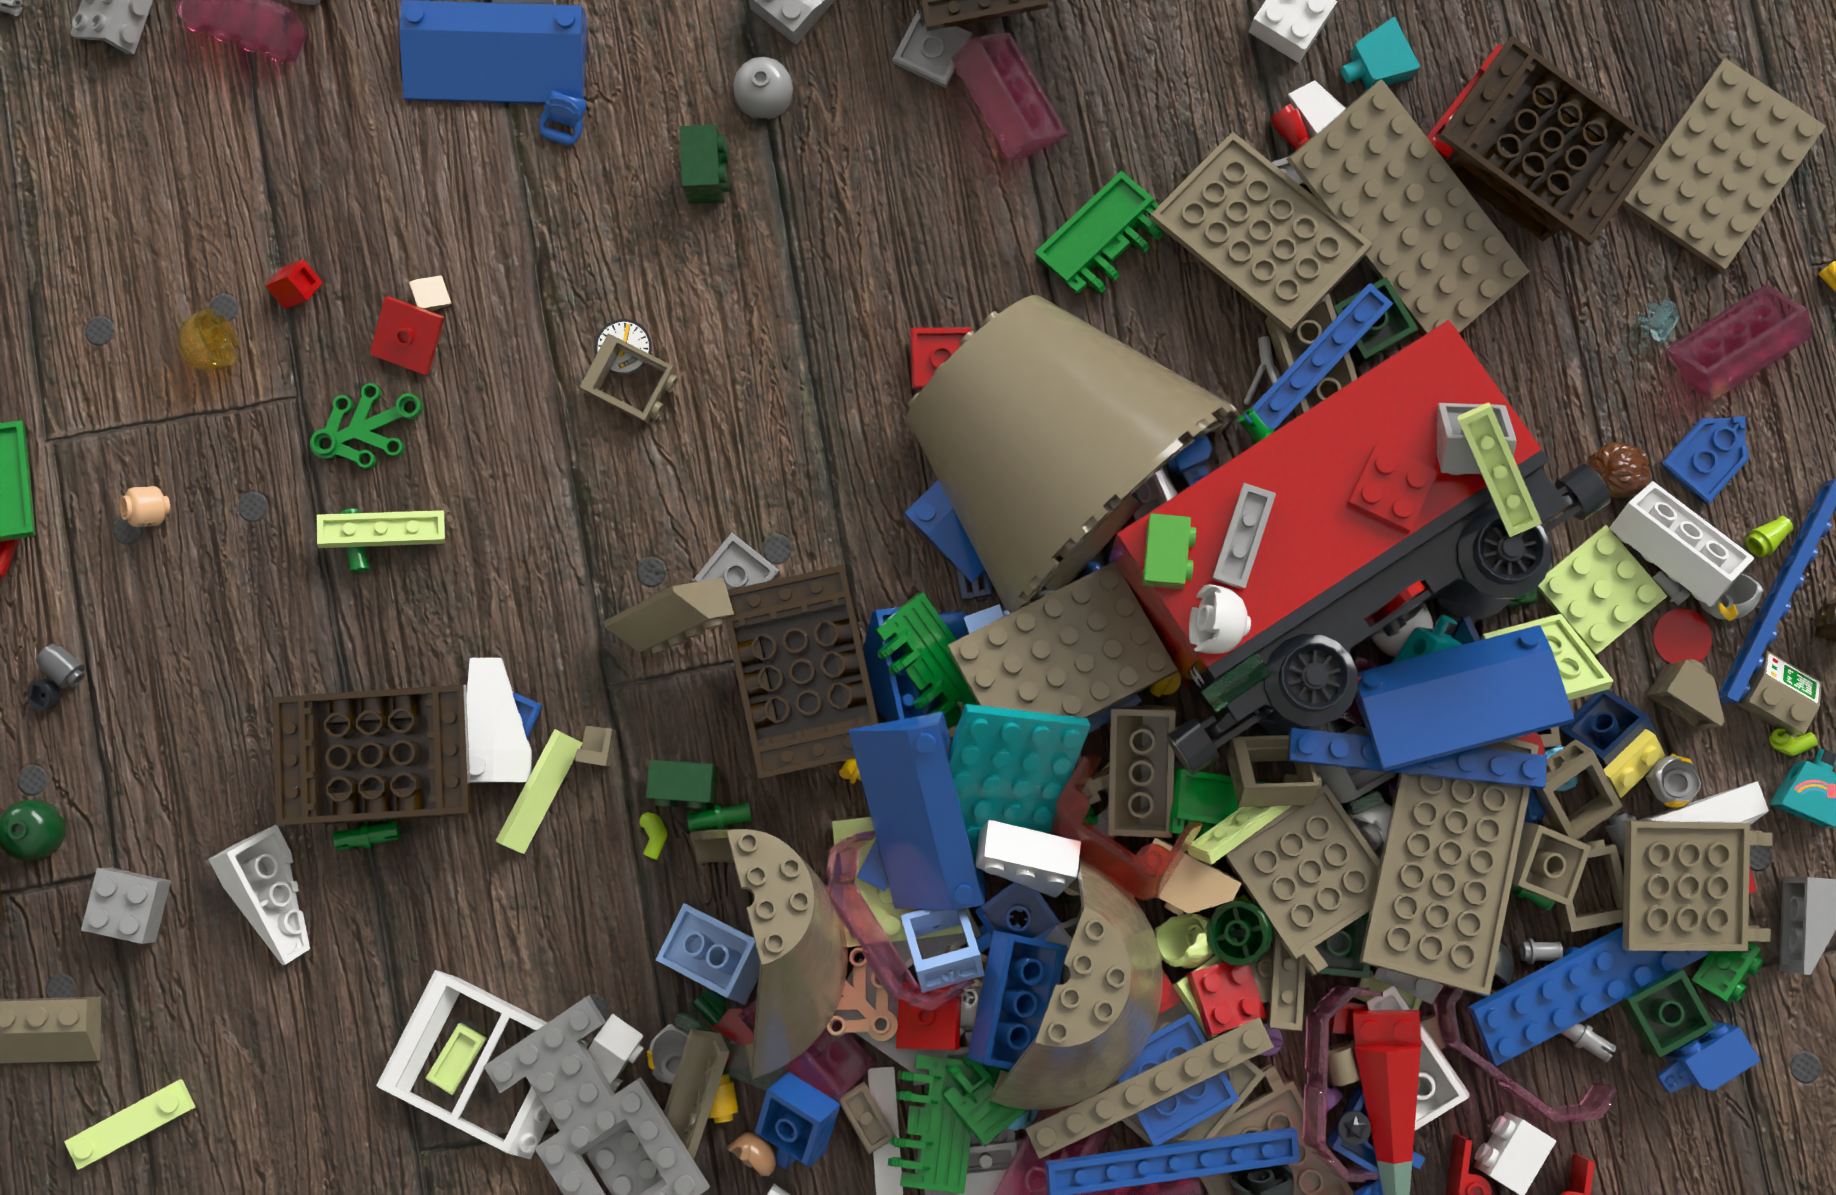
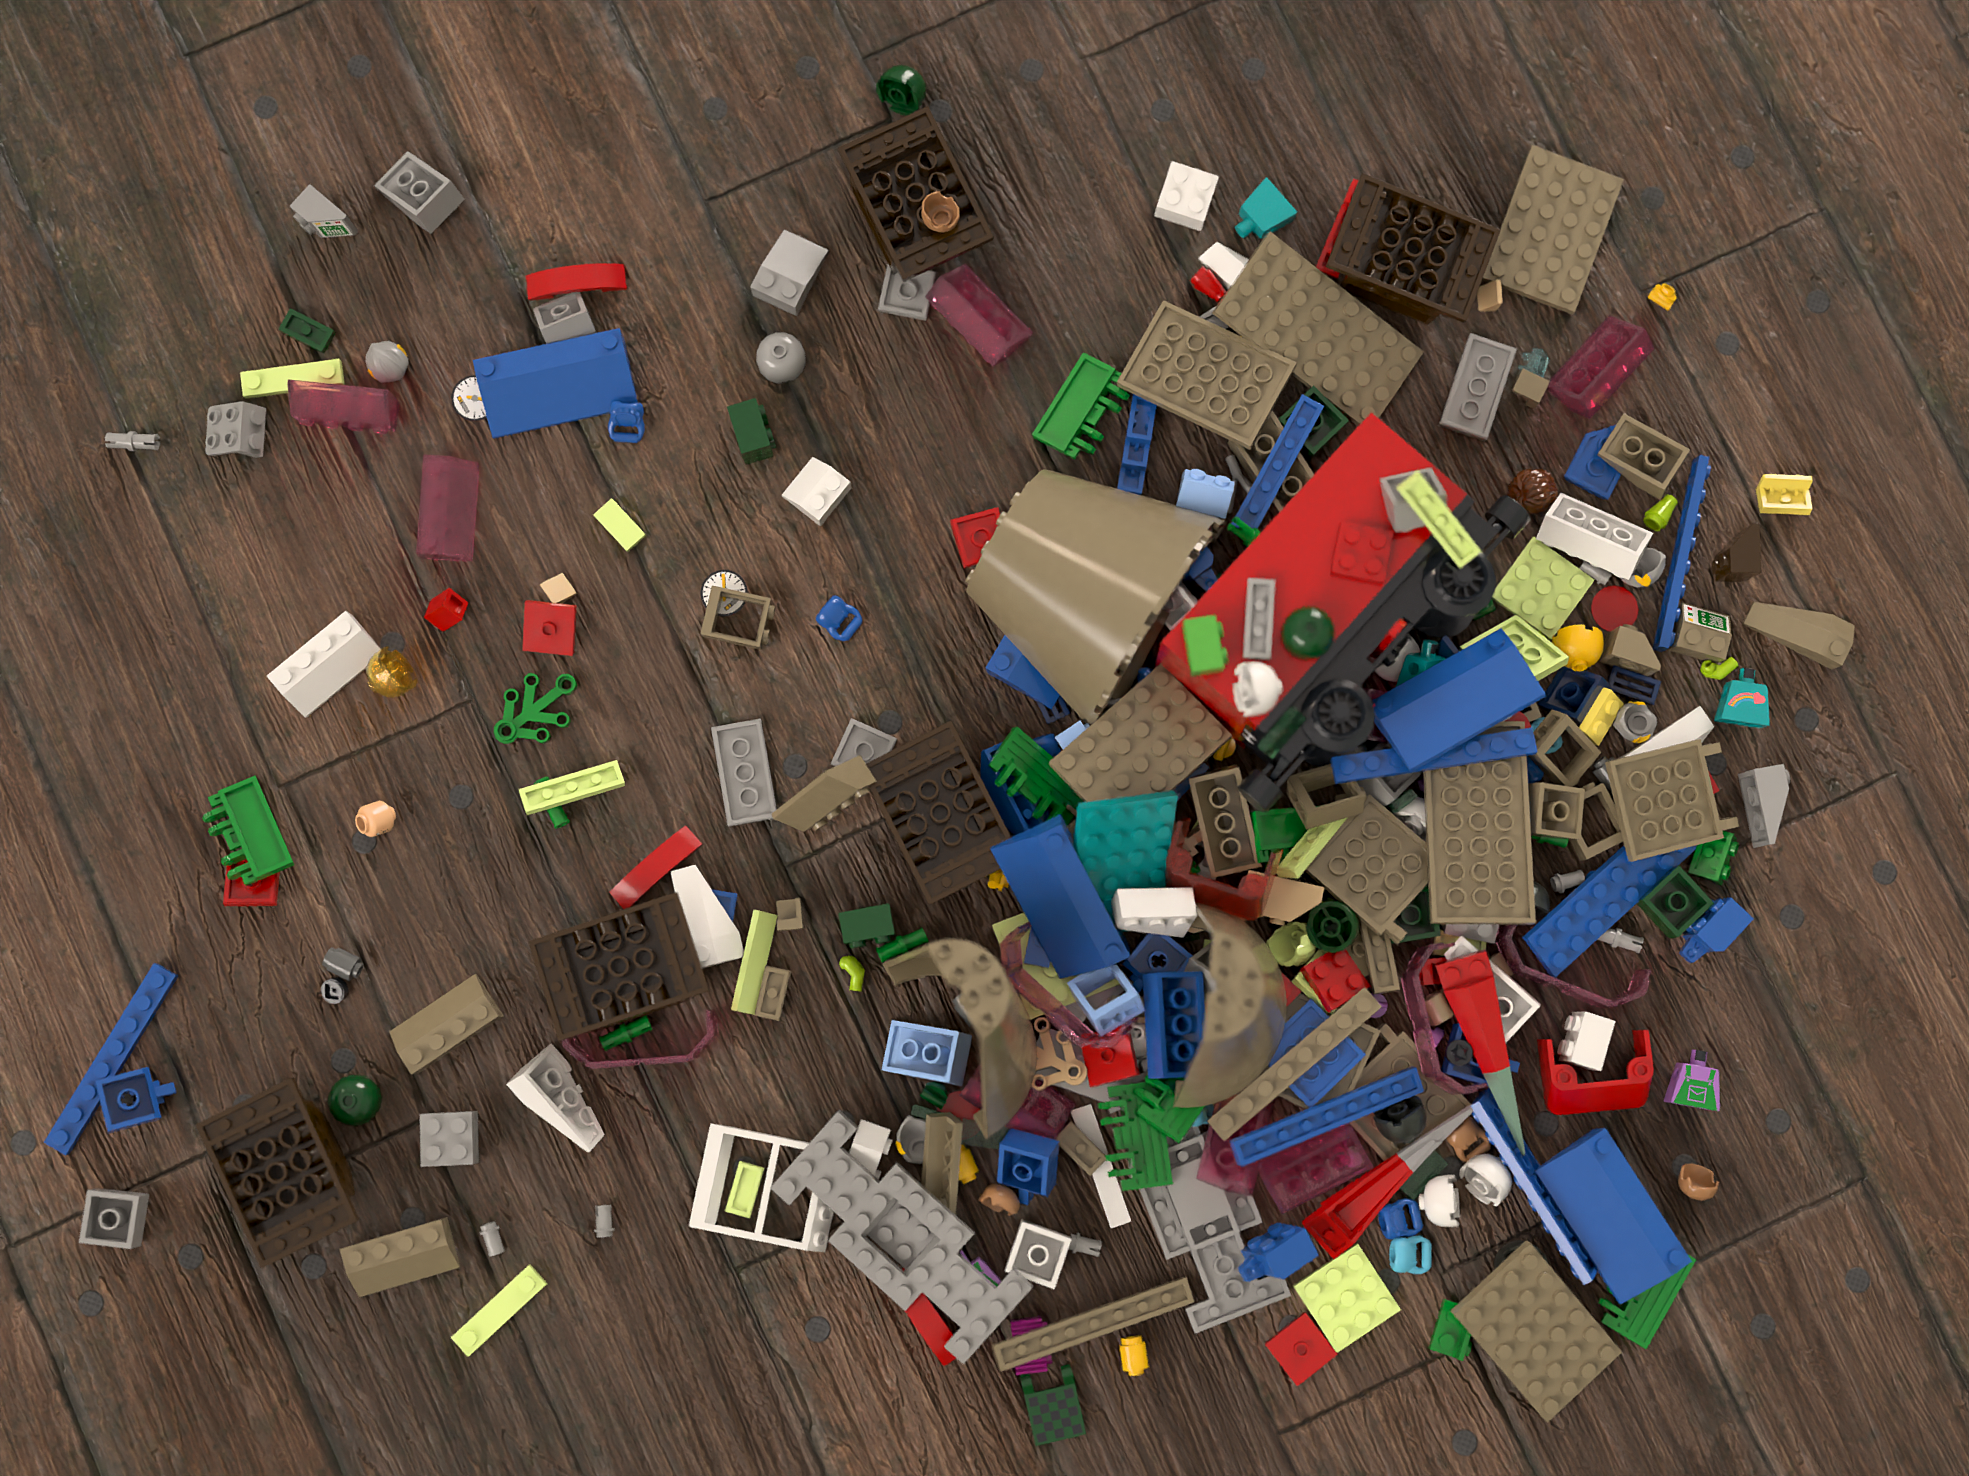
camera: 25 degrees left, 0 degrees up
none -> white slope [267,611,384,718]
none -> dark tan slope [390,974,504,1075]
none -> clear pink slope [416,455,479,562]
none -> white sticker [451,375,487,421]
none -> light grey pin [479,1221,505,1257]
none -> clear pink windscreen [562,1010,718,1069]
none -> yellowish green tile [593,498,646,552]
none -> light grey pin [594,1205,615,1237]
none -> red slope [609,825,703,909]
none -> light grey tile [711,719,777,827]
none -> dark tan plate [754,966,791,1021]
none -> white slope [782,457,851,526]
none -> blue piece [816,595,863,642]
none -> blue slope [1117,394,1157,495]
none -> light blue slope [1176,469,1234,519]
none -> dark green cylinder [1281,606,1335,660]
none -> light grey tile [1438,333,1517,442]
none -> tan slope [1477,280,1503,312]
none -> dark tan panel [1512,368,1550,409]
none -> yellow cylinder [1552,625,1604,671]
none -> dark tan slope [1598,414,1690,500]
none -> dark blue tile [1607,665,1661,706]

